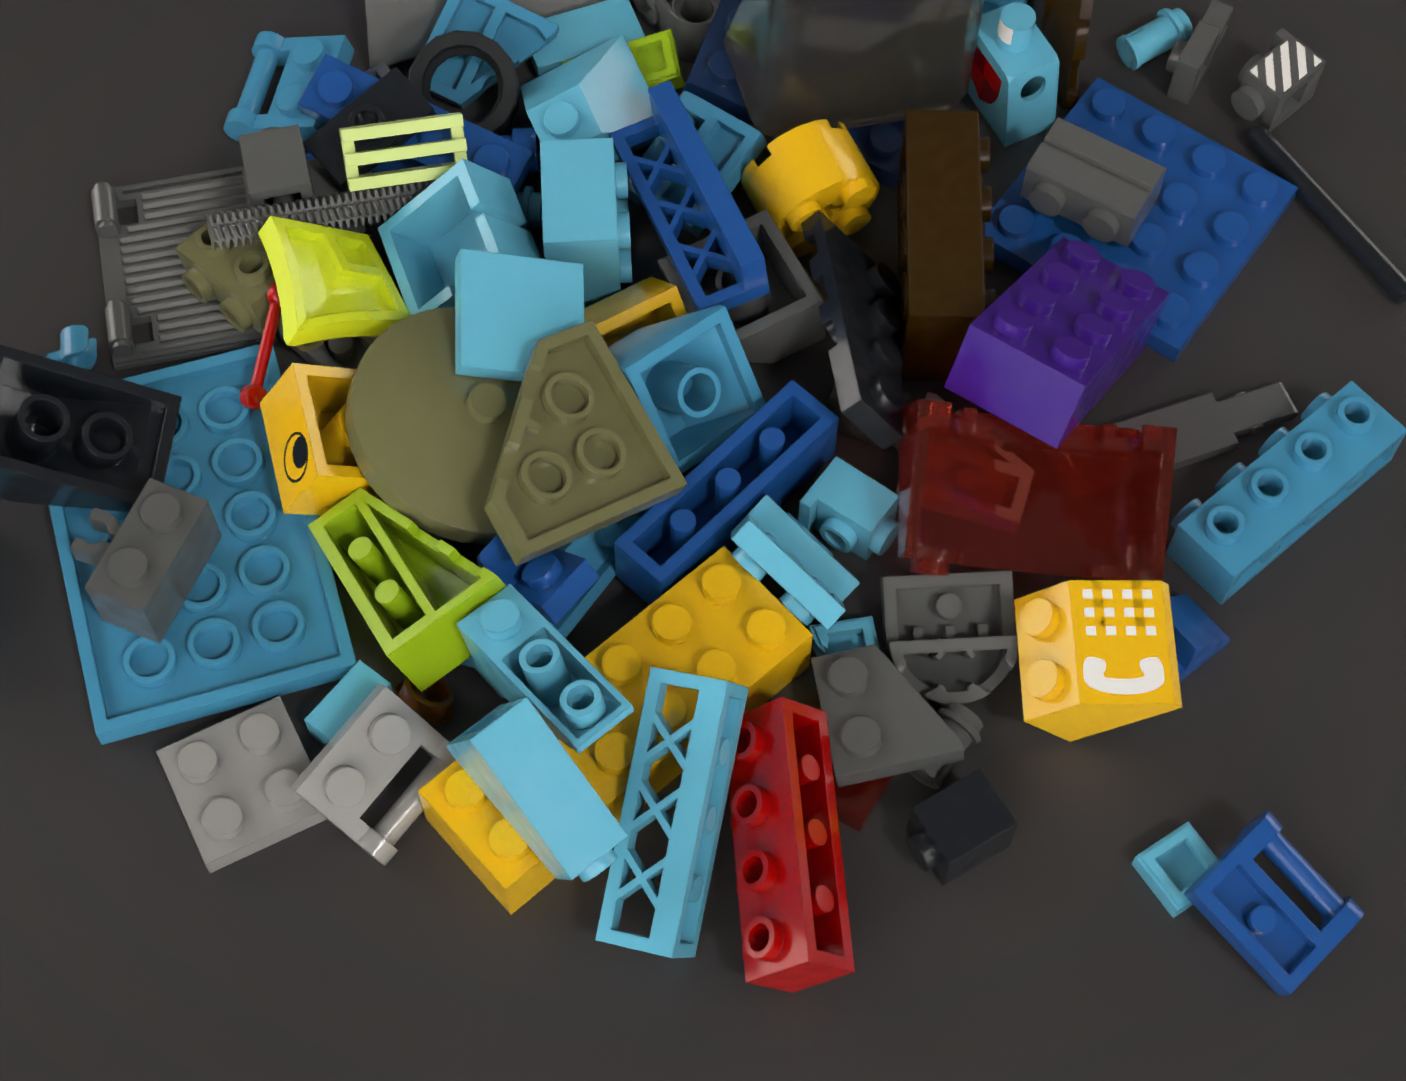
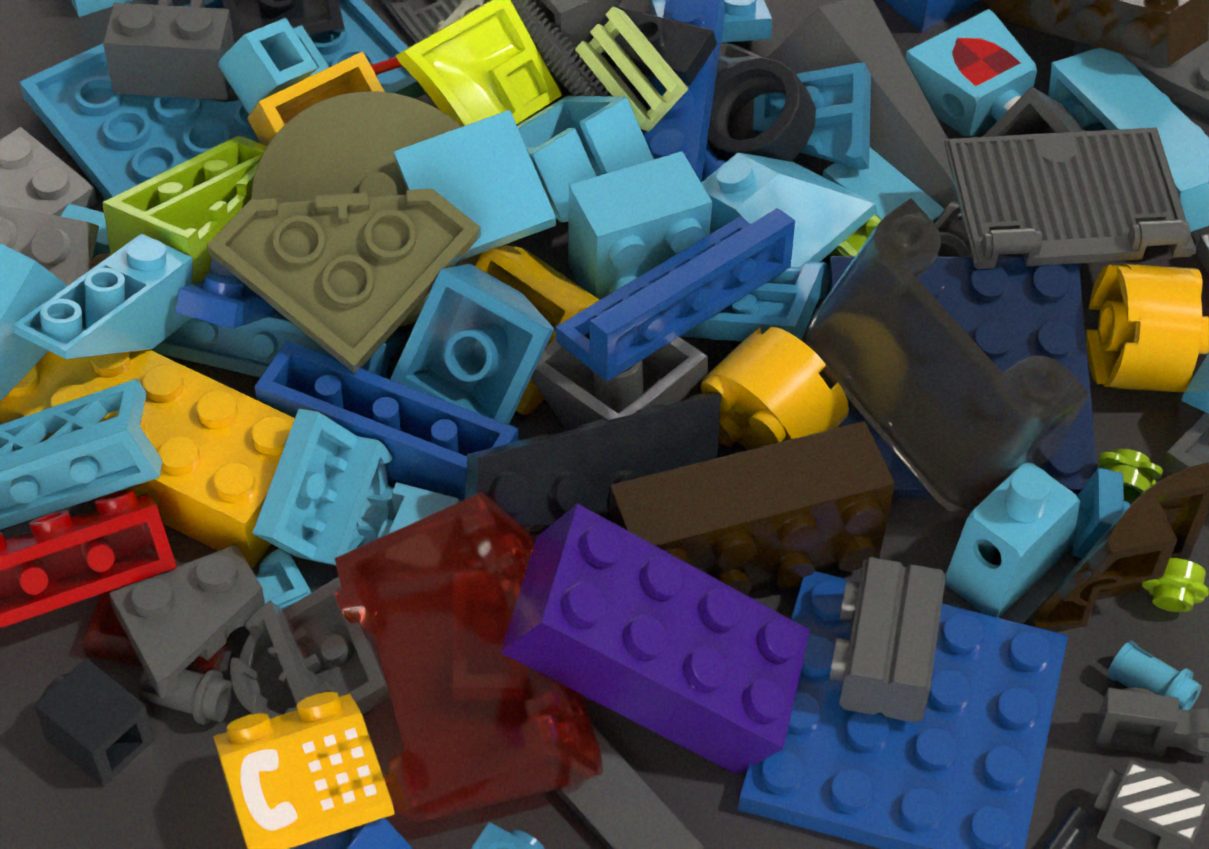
camera: 70 degrees right, 10 degrees down
none -> medium azure brick [218,18,329,115]

